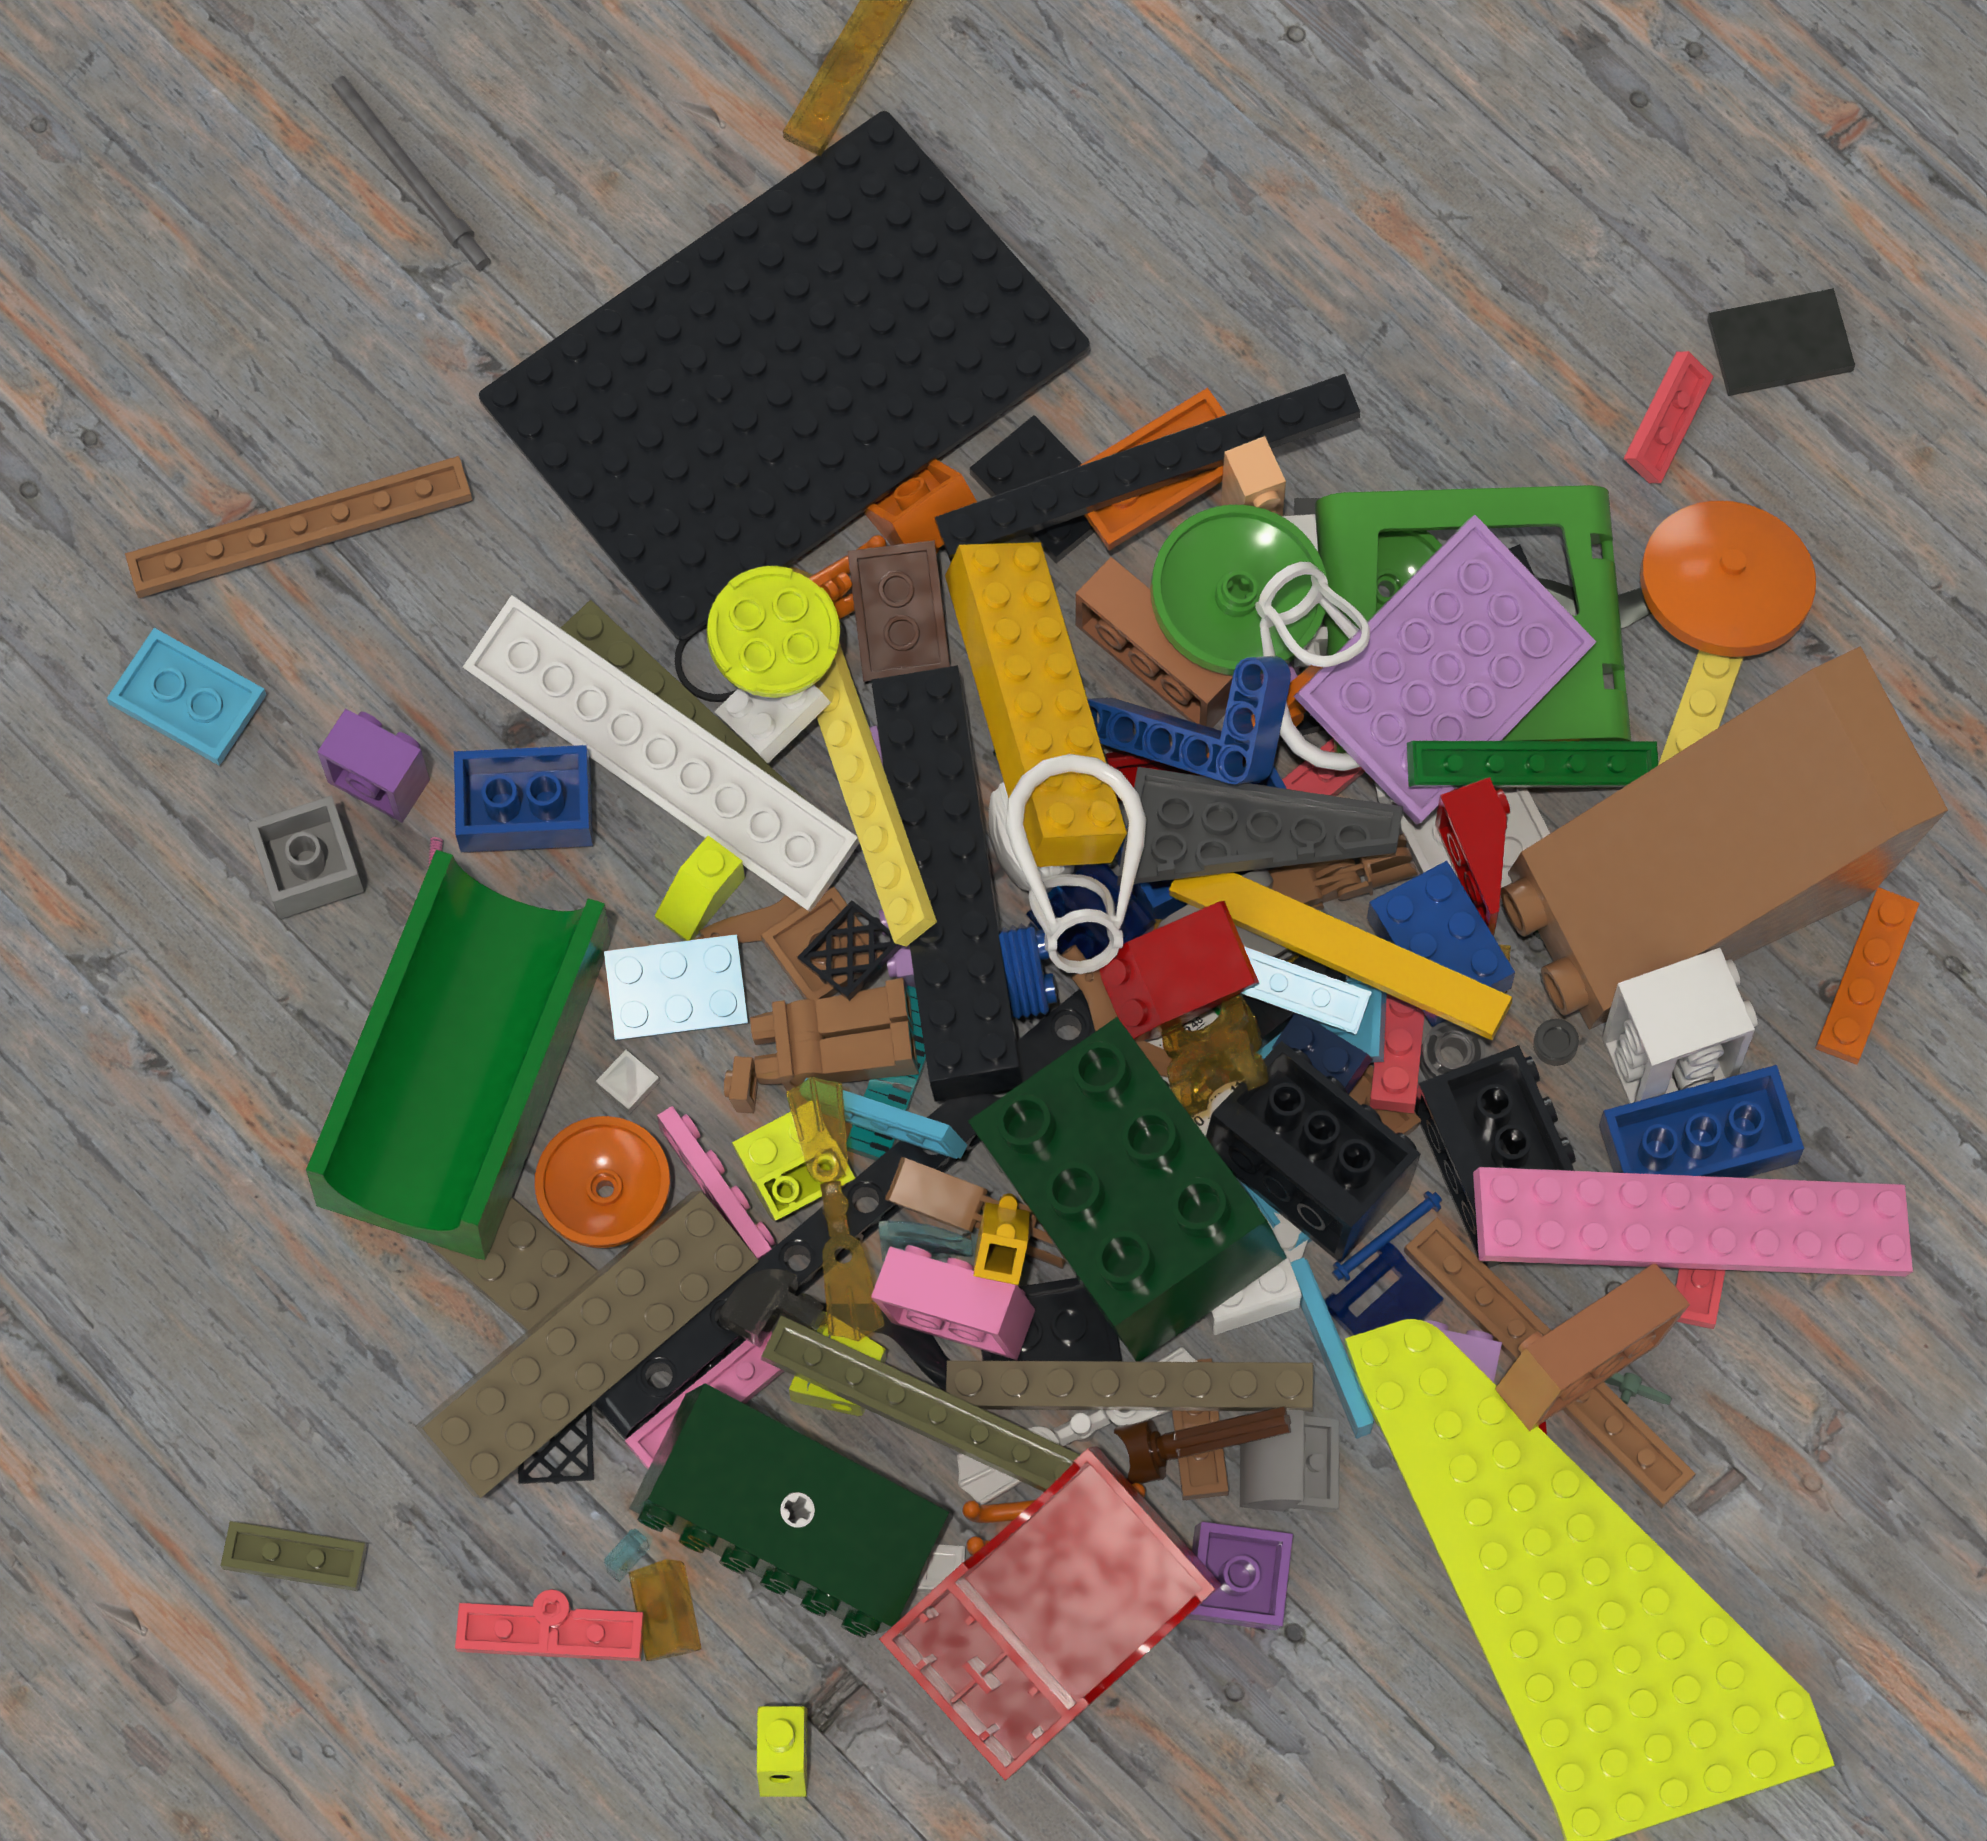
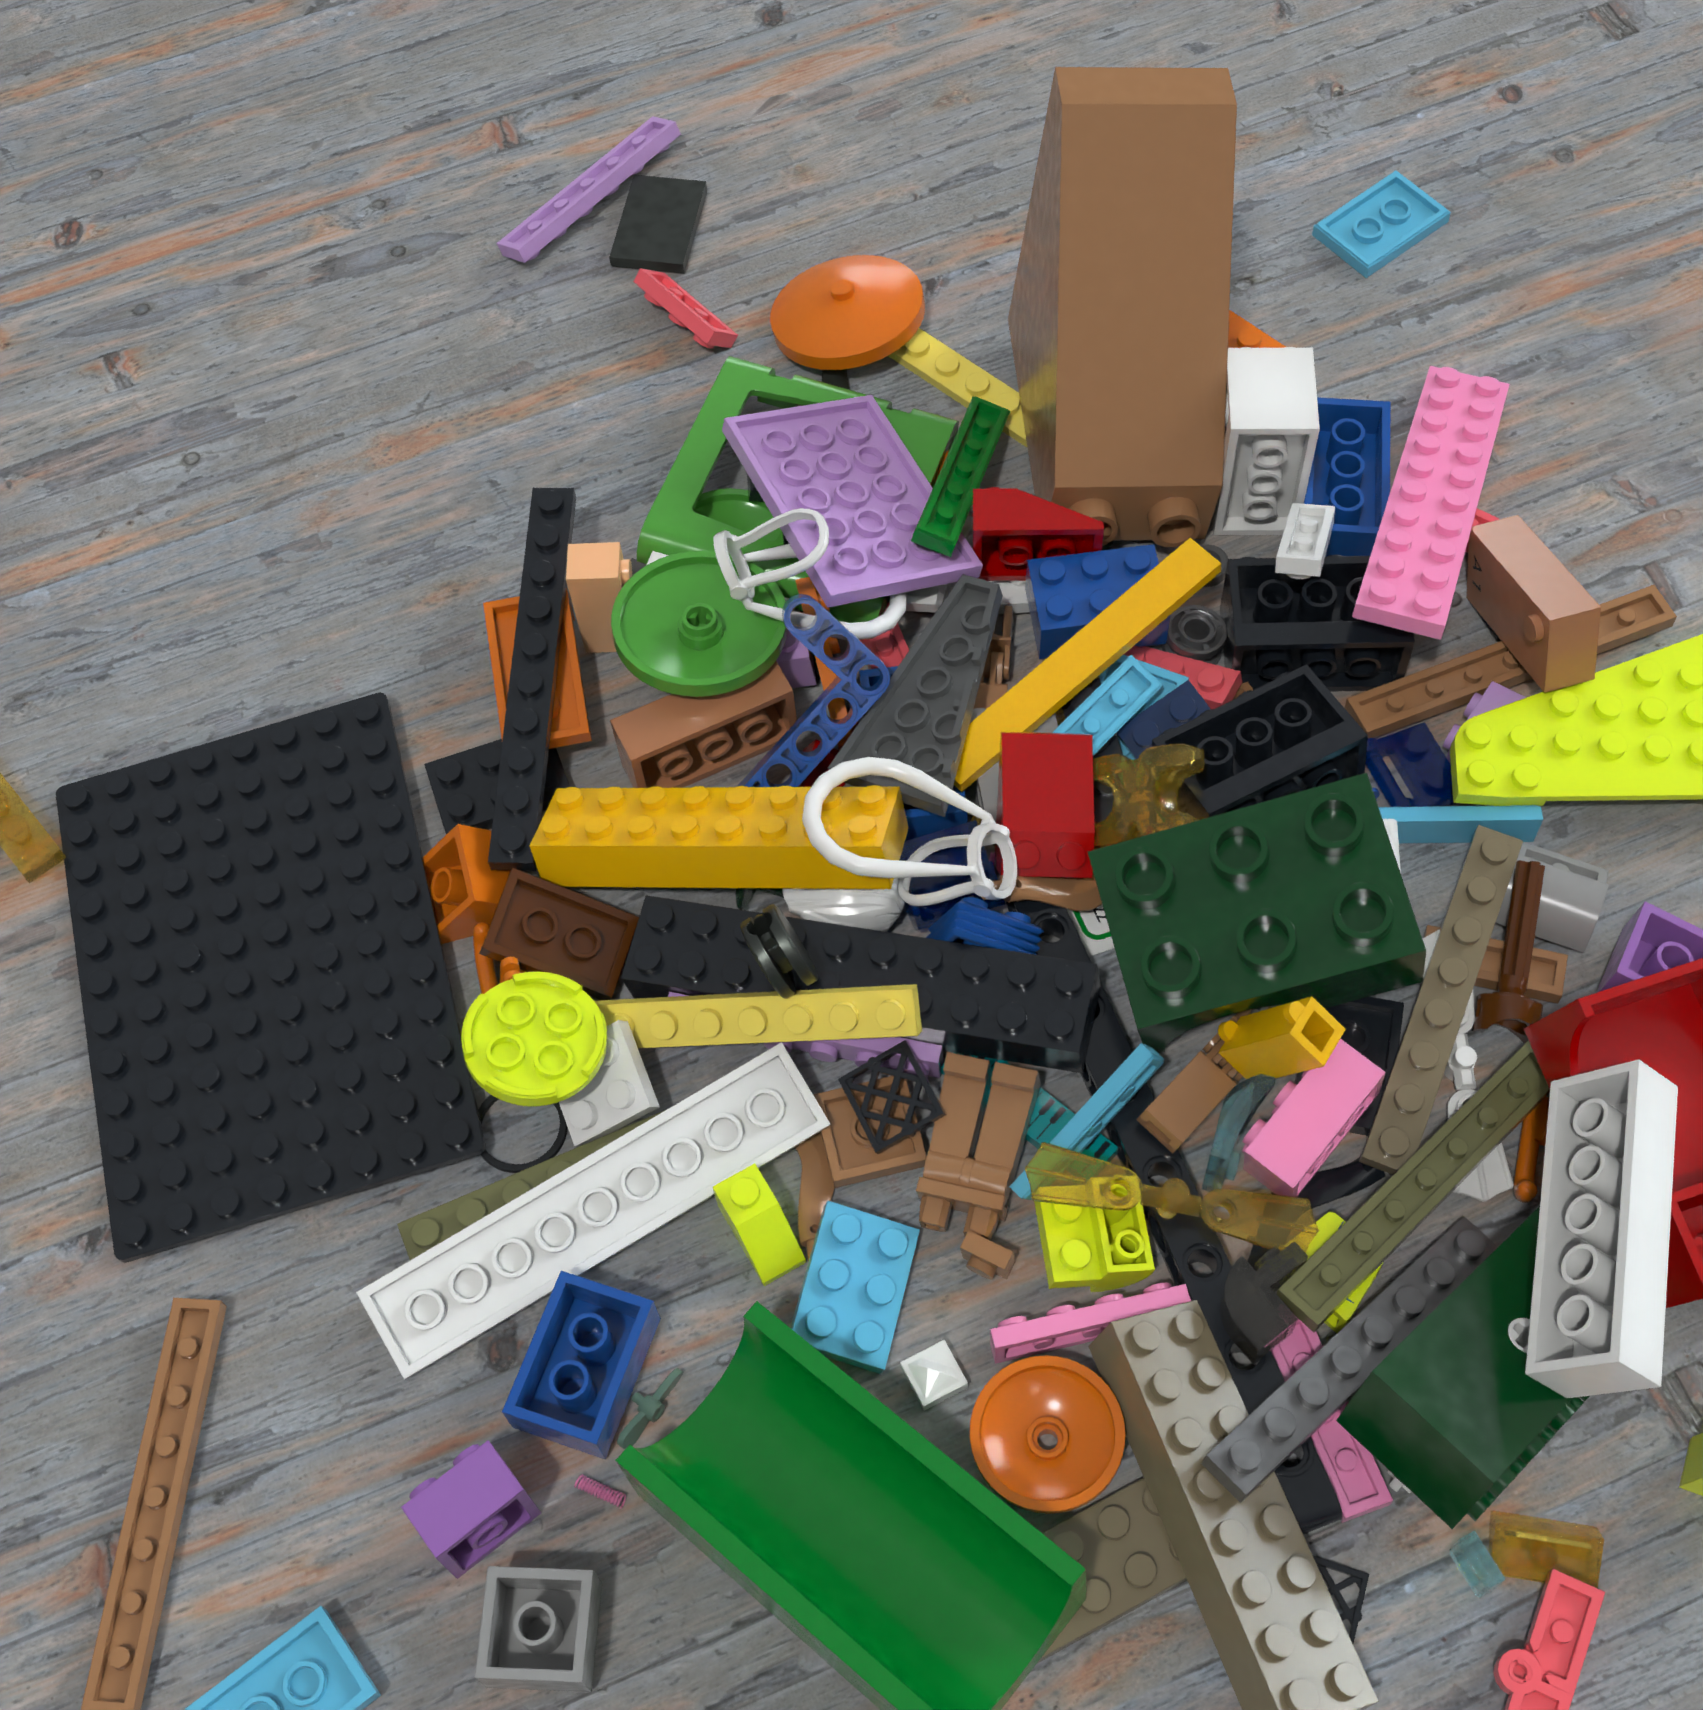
camera: 65 degrees left, 10 degrees down
none -> lavender plate [496,116,681,263]
none -> sand green piece [617,1368,683,1449]
none -> pearl dark grey head [740,904,818,999]
none -> flat silver plate [1201,1216,1498,1503]
none -> white plate [1275,503,1335,579]
none -> white brick [1525,1059,1678,1398]

